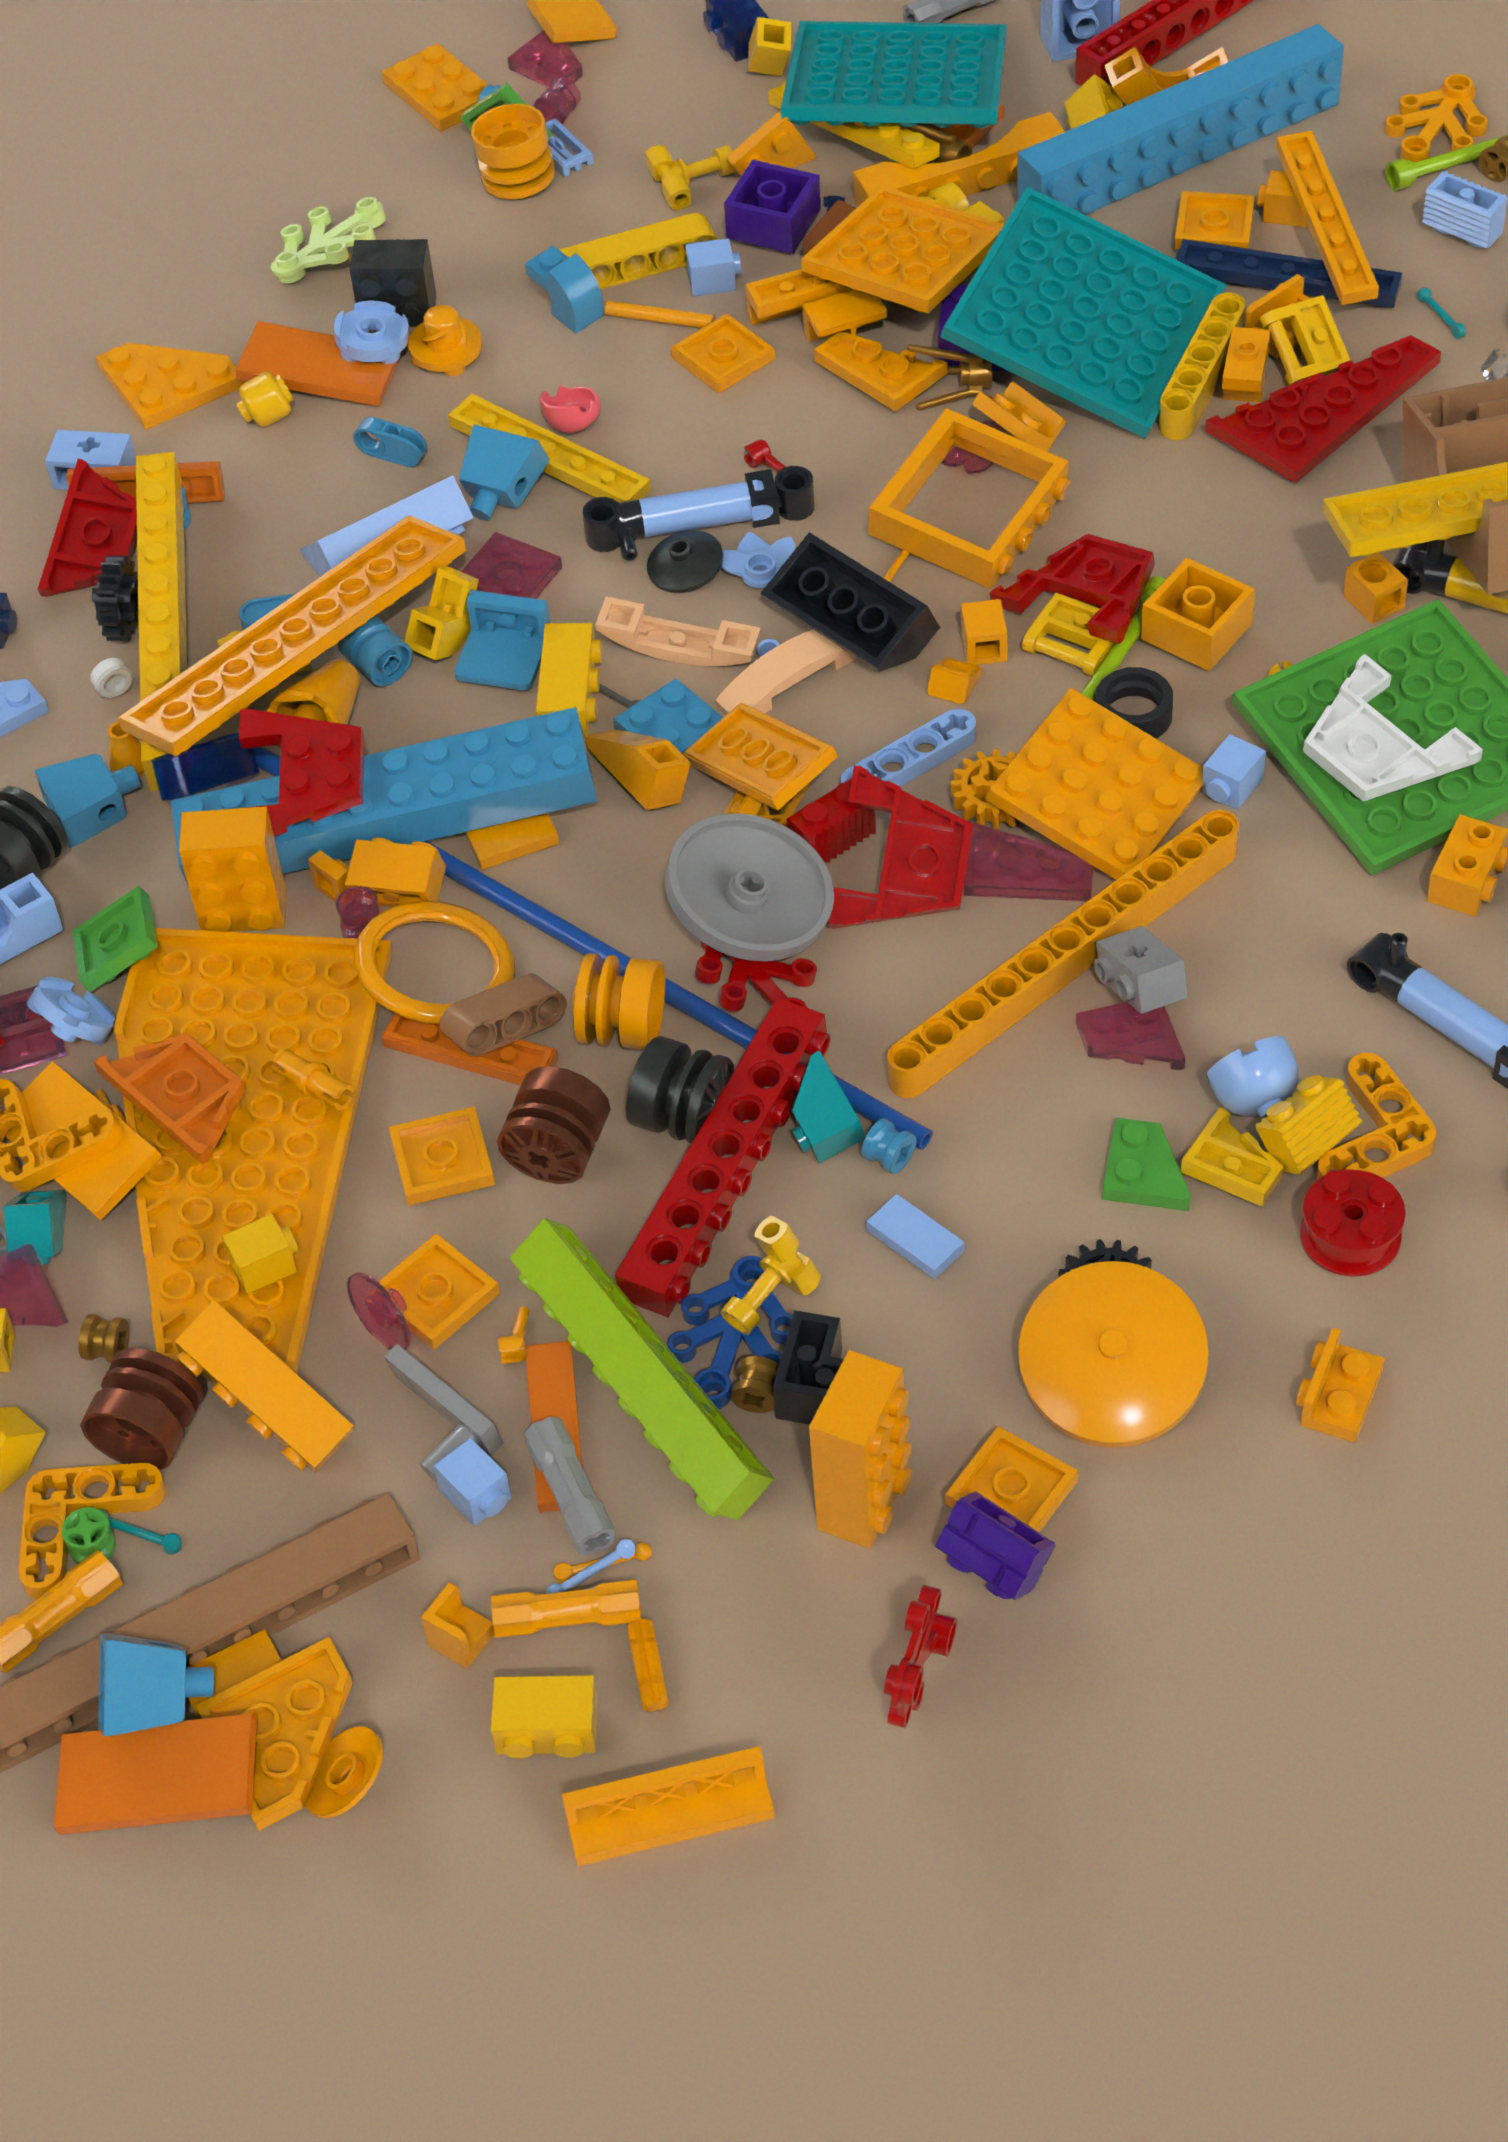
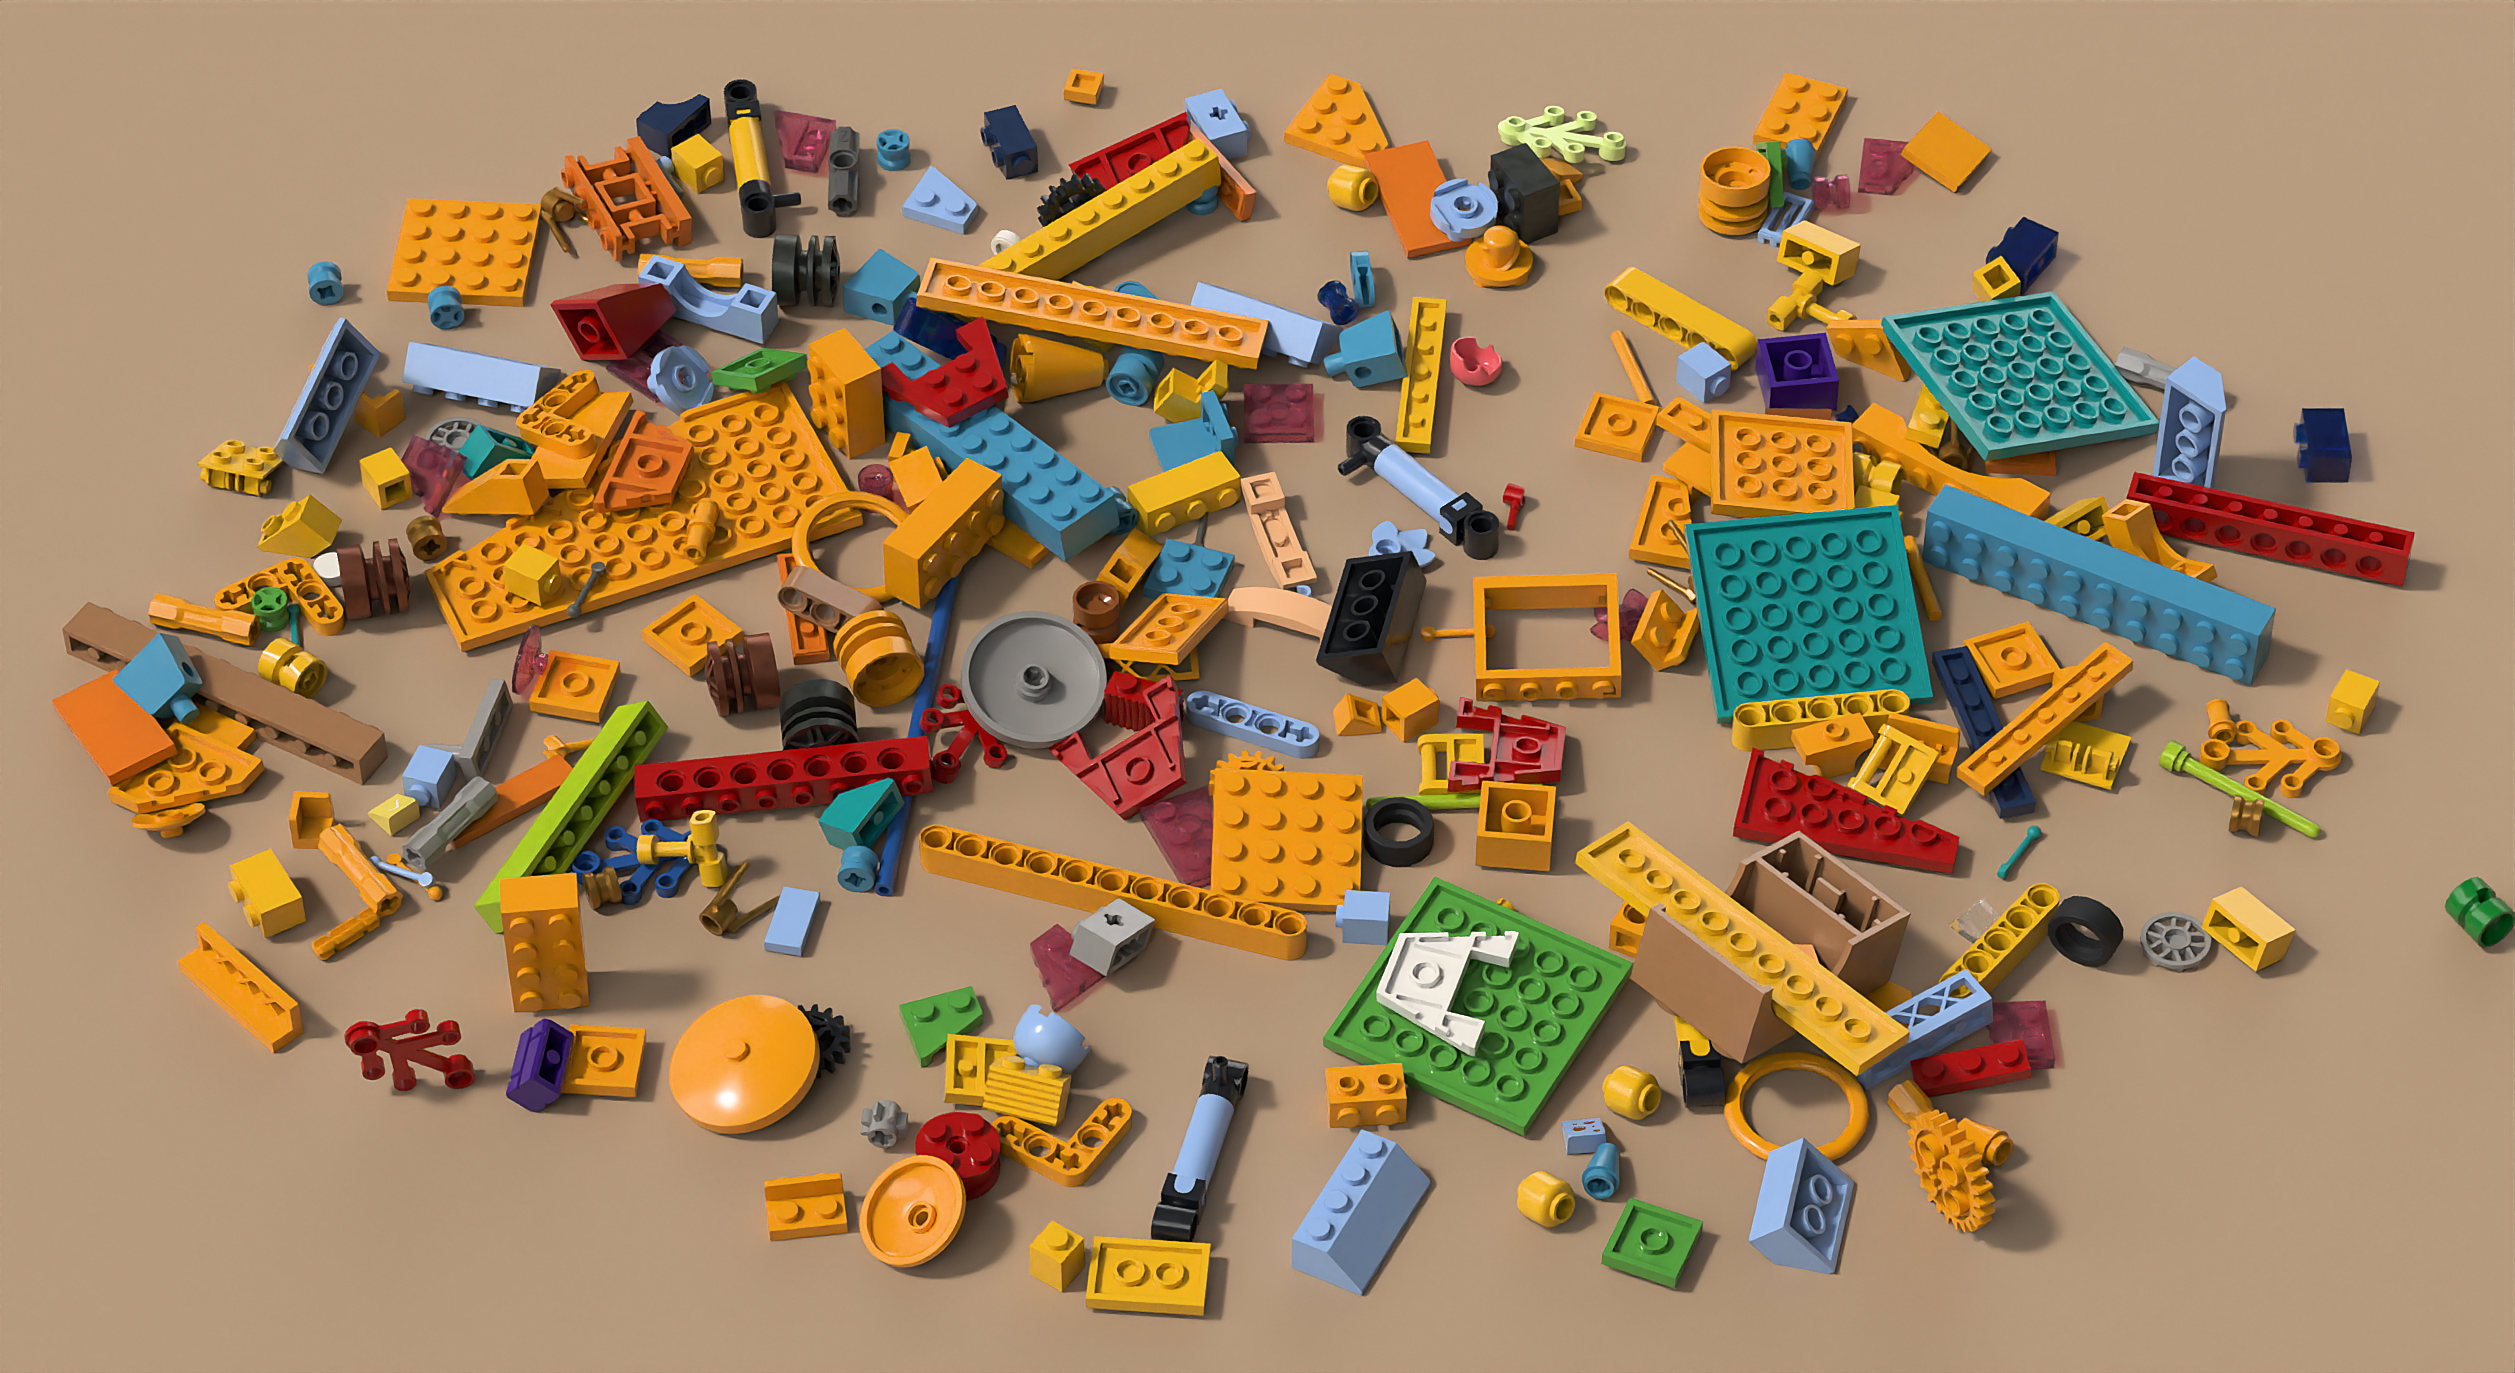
camera: 55 degrees right, 5 degrees down
light orange wedge [175,1300,354,1474] -> none
dark azure brick [525,246,604,333] -> none
pearl dark grey dish [647,530,724,593] -> none
black brick [773,1310,844,1425] -> none
light blue brick [1422,171,1507,249] -> none
none -> yellow wheel [258,637,327,699]
none -> white tile [313,552,342,587]
none -> light yellow slope [368,794,420,836]
none -> light orange slope [442,459,550,516]
none -> dark grey hinge [567,562,606,618]
none -> pearl gold plant [699,861,780,935]
none -> light orange dish [860,1155,966,1268]
none -> light grey gear [861,1100,908,1148]
none -> light orange brick [883,458,1005,609]
none -> dark orange wheel [1073,581,1120,645]
none -> clear blue bush [1317,280,1359,325]
none -> yellow brick [1777,220,1861,286]
none -> yellow hinge [2040,721,2132,790]
none -> light orange pin [2206,699,2237,744]
none -> yellow brick [2325,669,2380,734]

